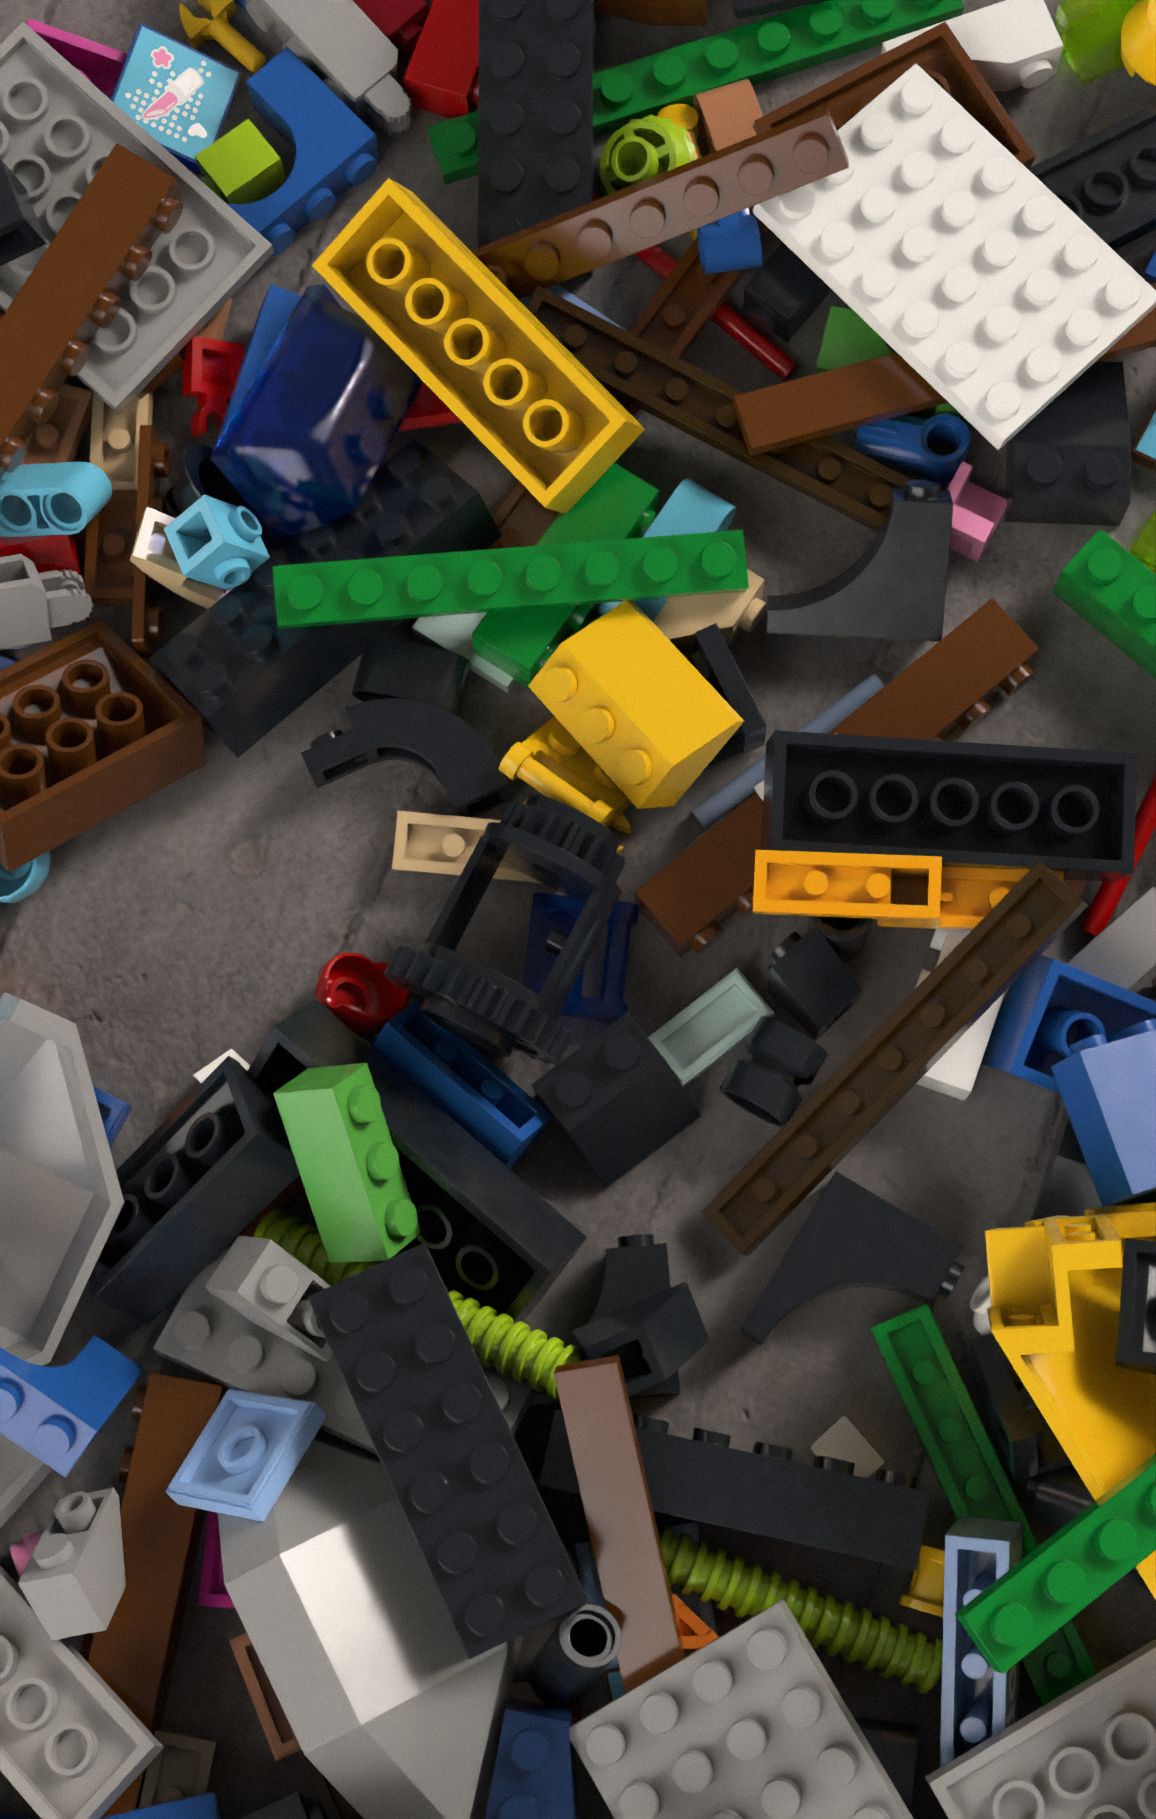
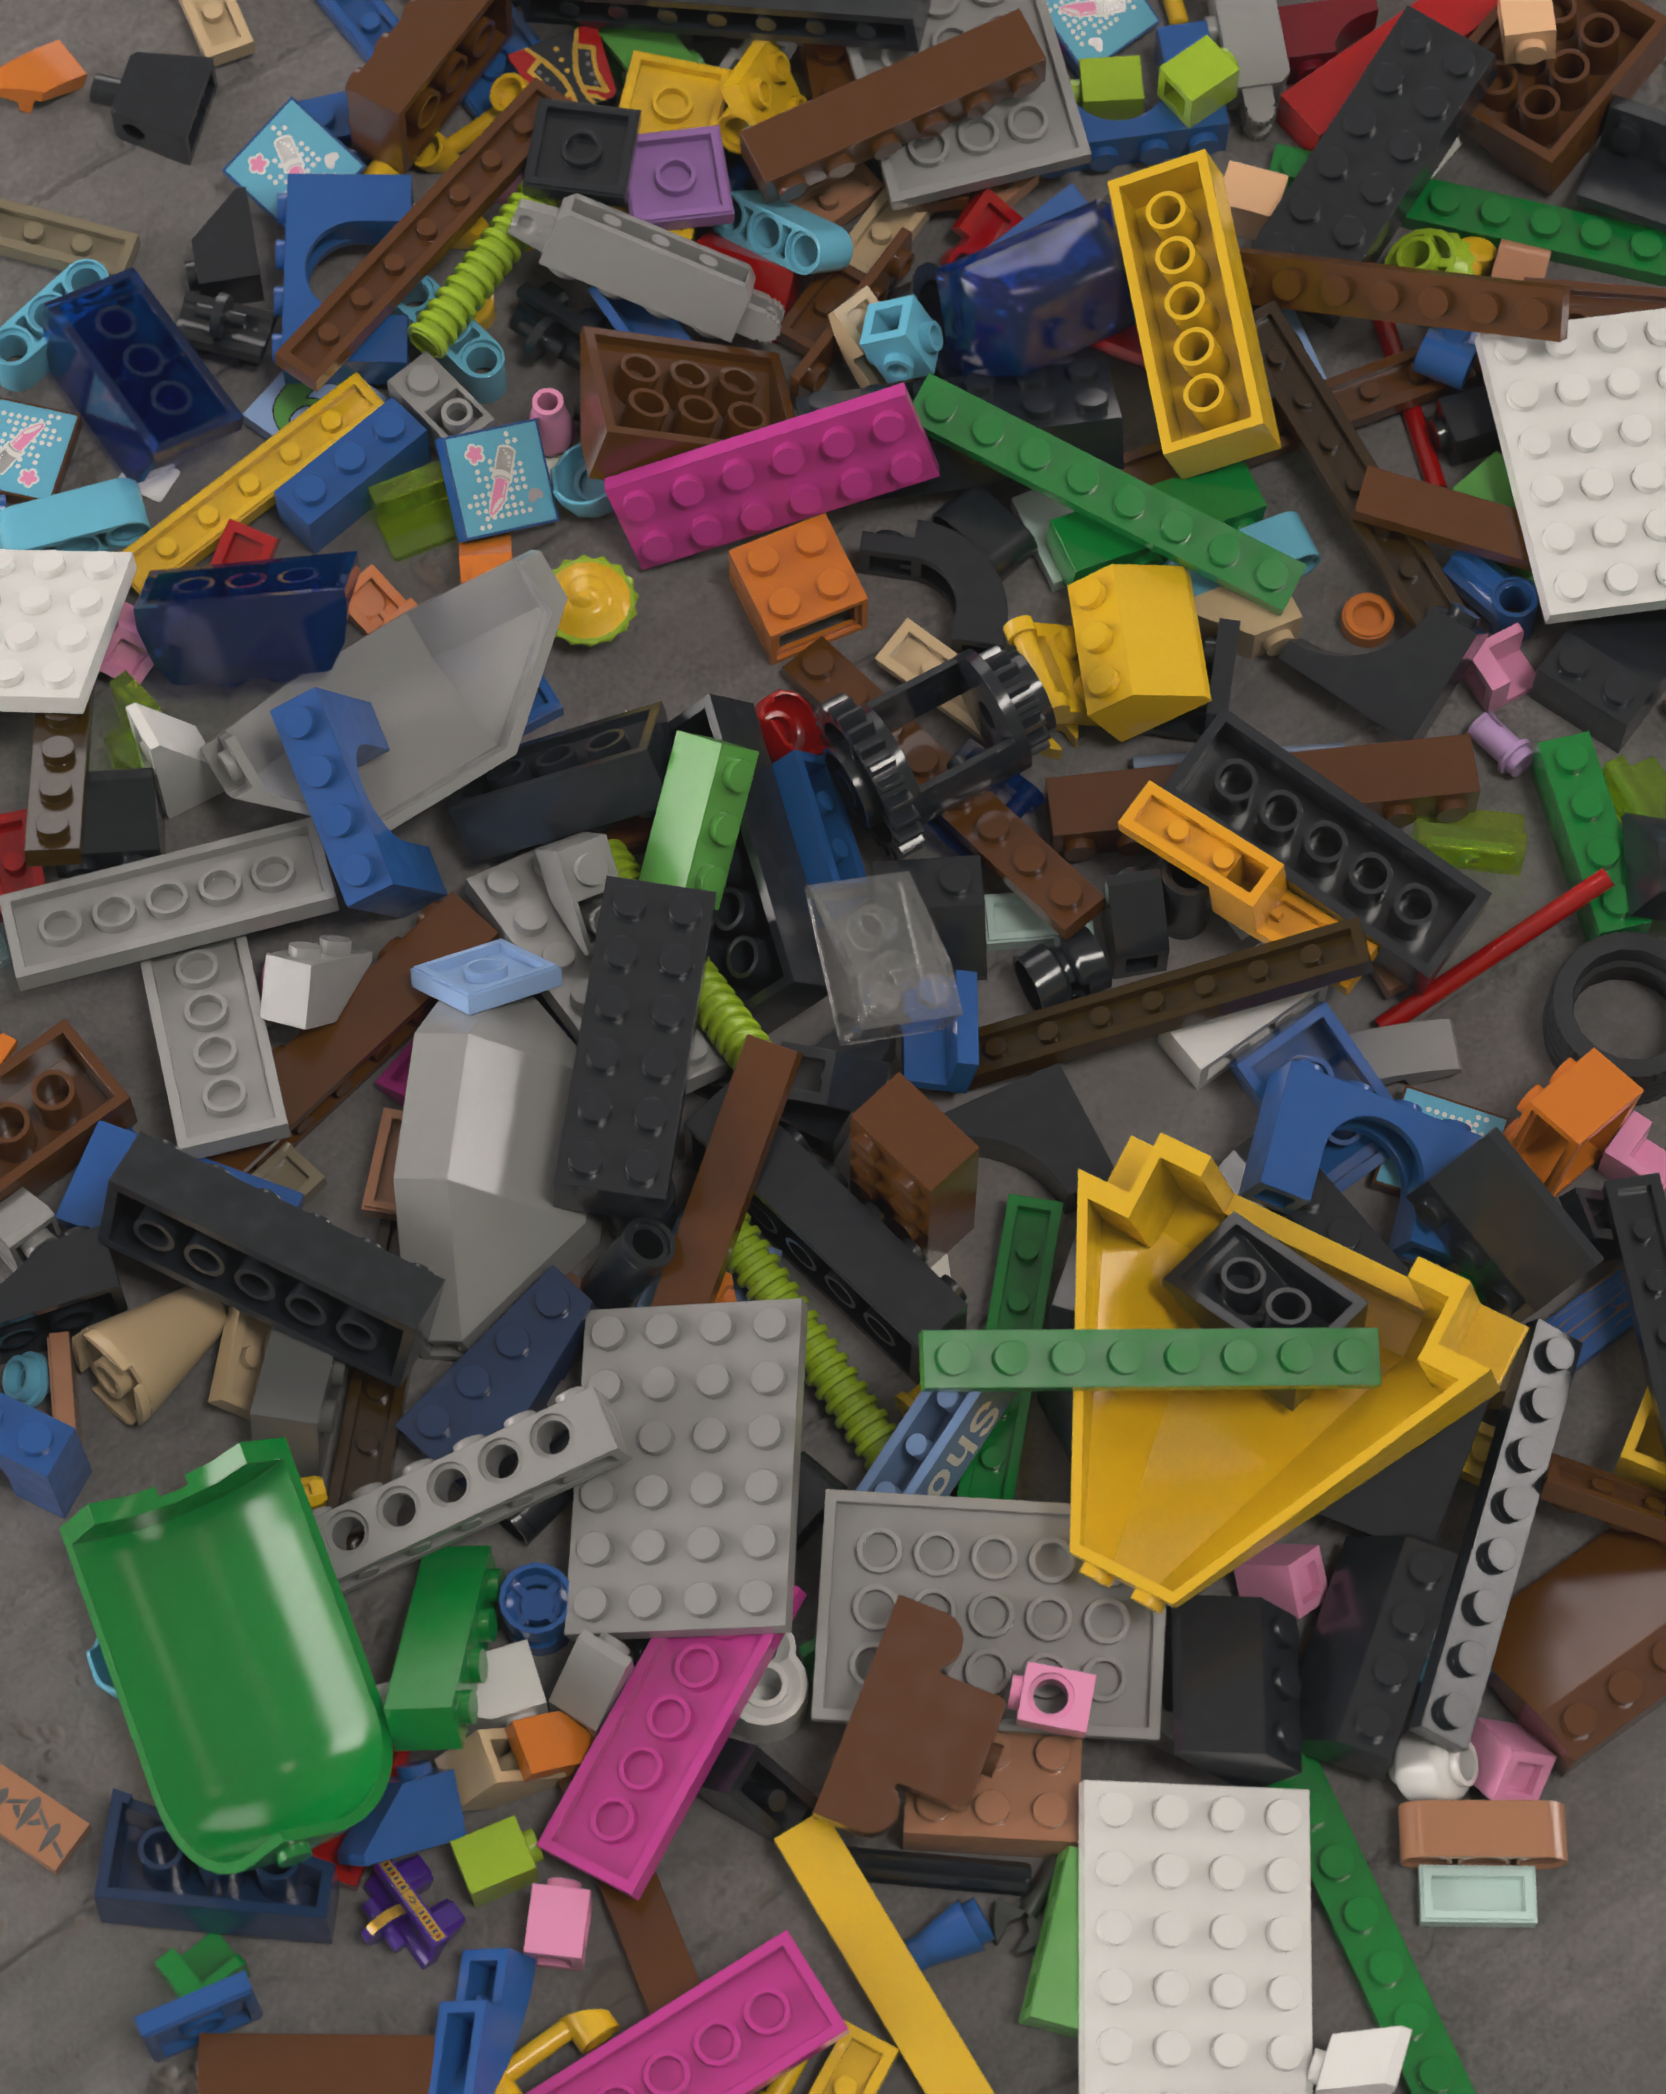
camera: 25 degrees right, 10 degrees down
none -> yellow piece [552,554,639,647]
none -> dark pink plate [604,383,940,570]
none -> orange piece [728,513,868,666]
none -> reddish brown plate [782,636,1107,941]
none -> clear slope [804,871,963,1046]
none -> reddish brown brick [850,1072,979,1268]
none -> blue panel [901,970,979,1094]
none -> lime brick [1157,35,1240,129]
none -> light nougat brick [1224,160,1289,240]
none -> orange tile [1340,593,1395,648]
none -> clear neon green panel [1415,809,1527,876]
none -> lavender pin [1467,710,1535,777]

